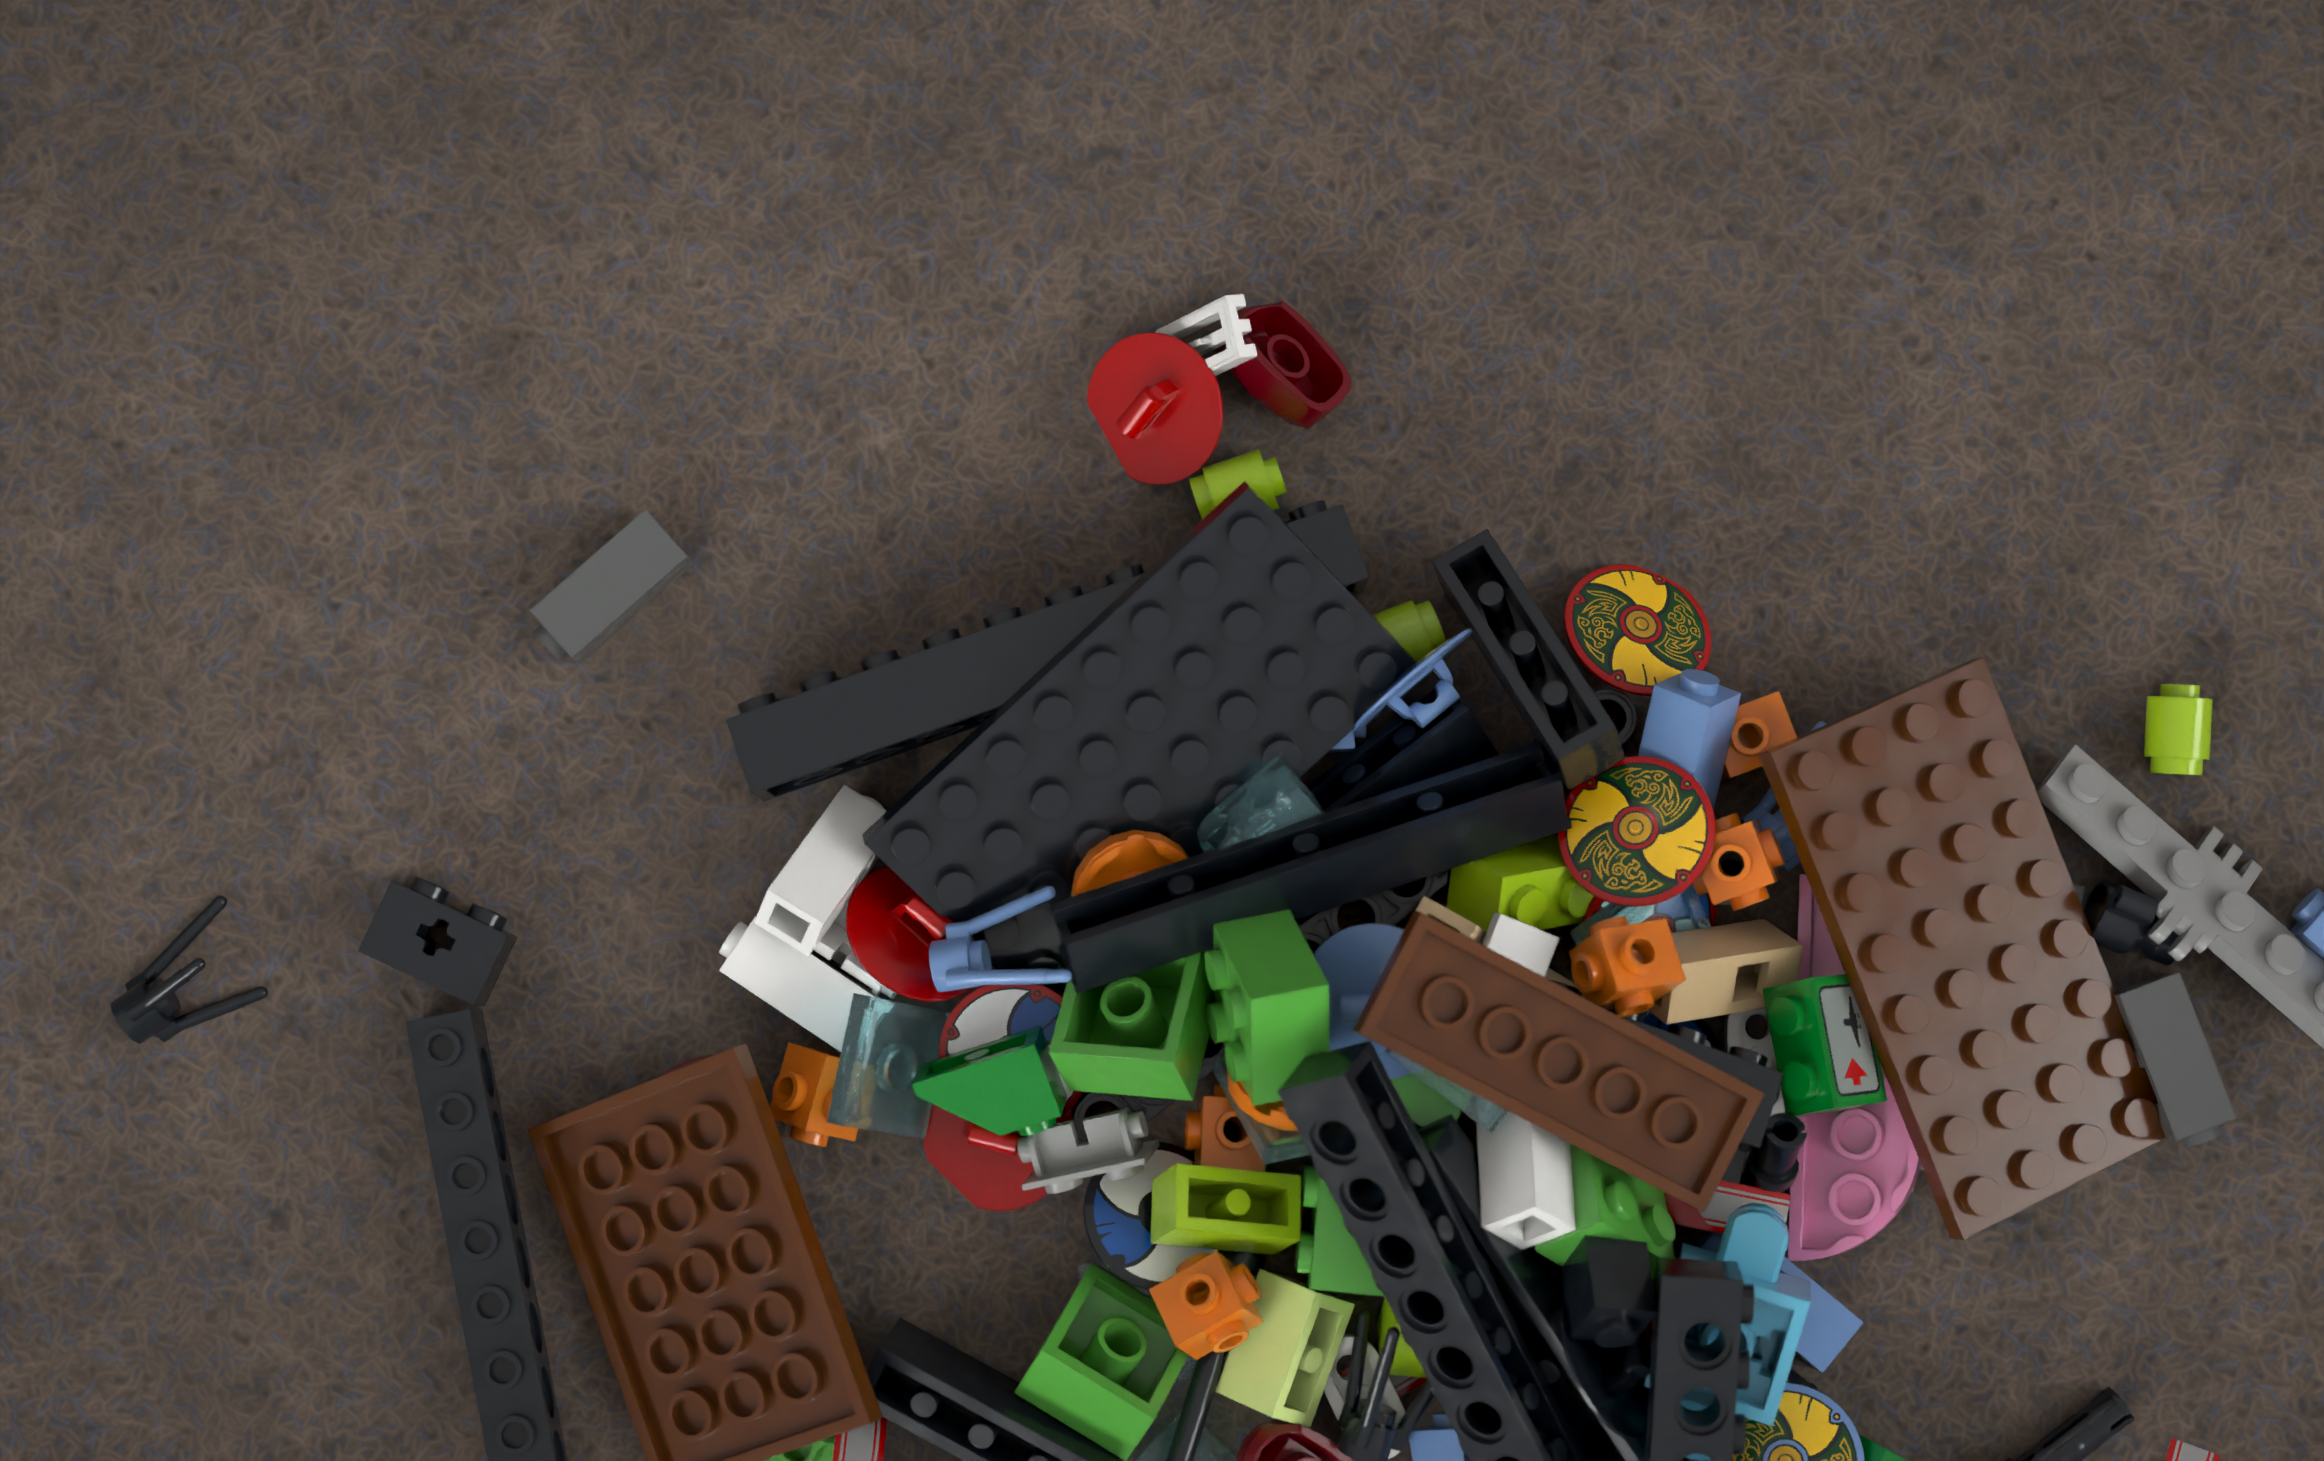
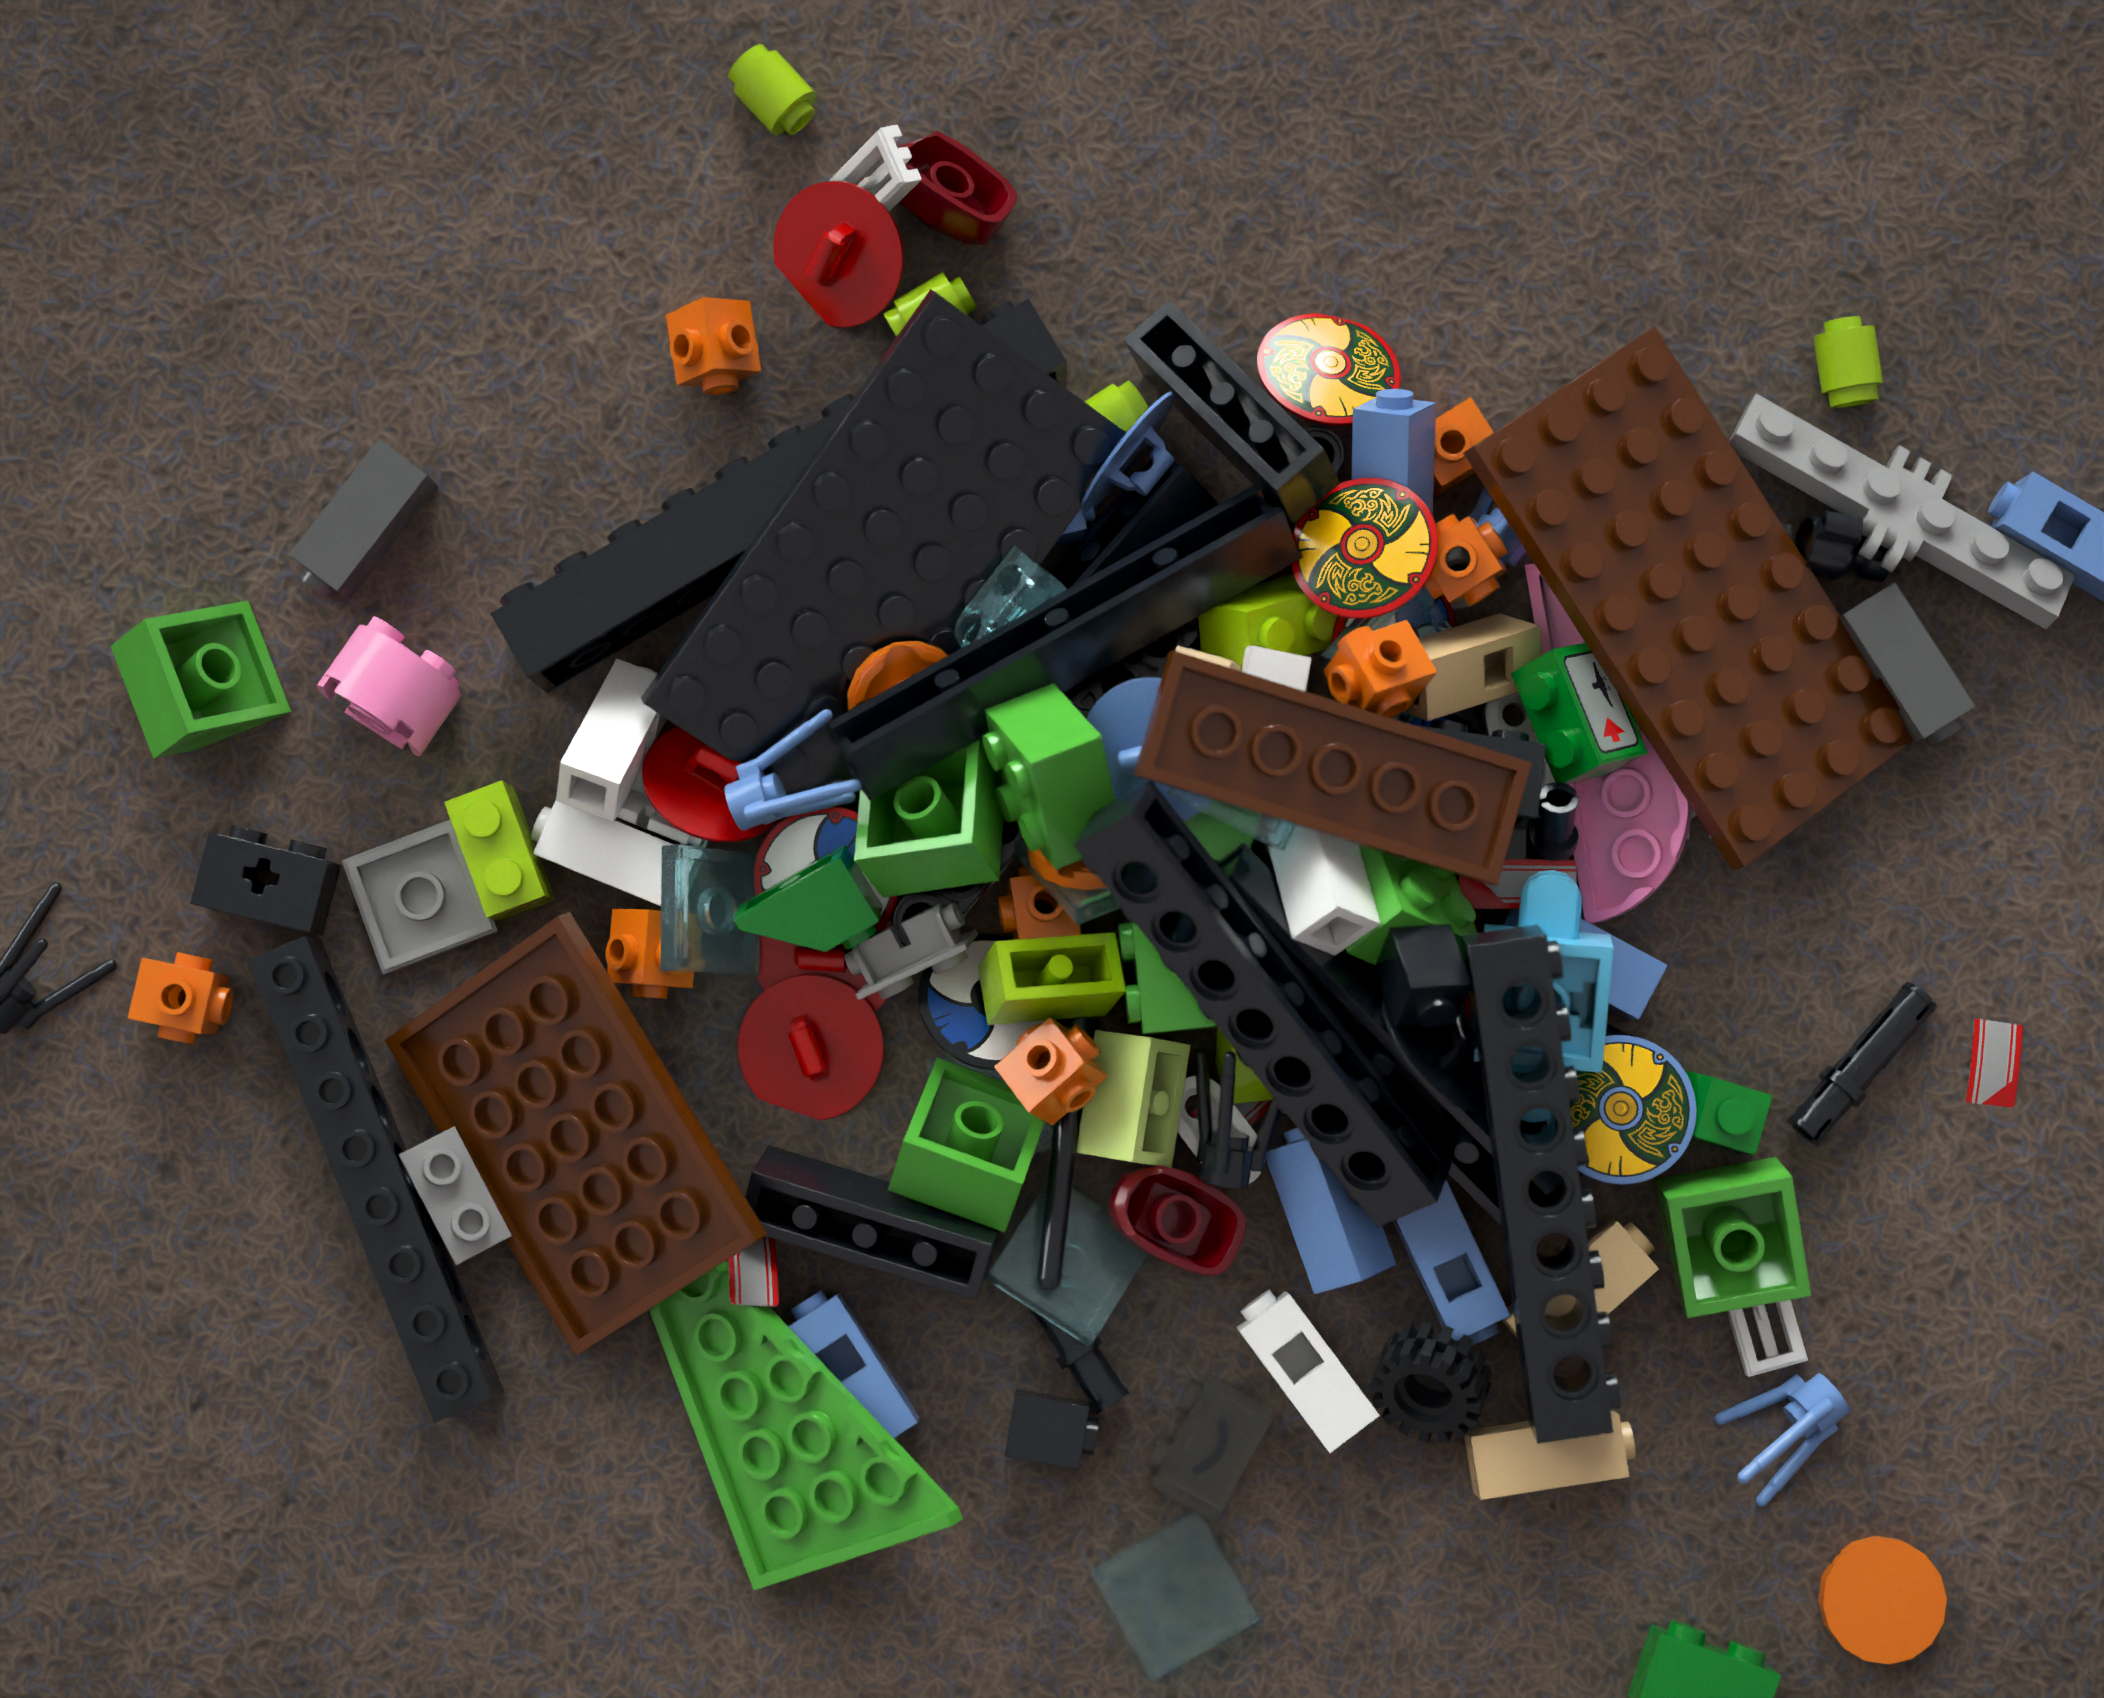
camera: 10 degrees left, 0 degrees up
none -> bright green slope [110,601,291,759]
none -> orange brick [128,952,234,1044]
none -> bright pink brick [316,617,462,756]
none -> light grey tile [341,820,500,975]
none -> light grey hinge [398,1126,512,1266]
none -> lime brick [444,780,555,922]
none -> orange brick [665,297,761,395]
none -> lime brick [728,44,816,135]
none -> red shield [738,975,884,1120]

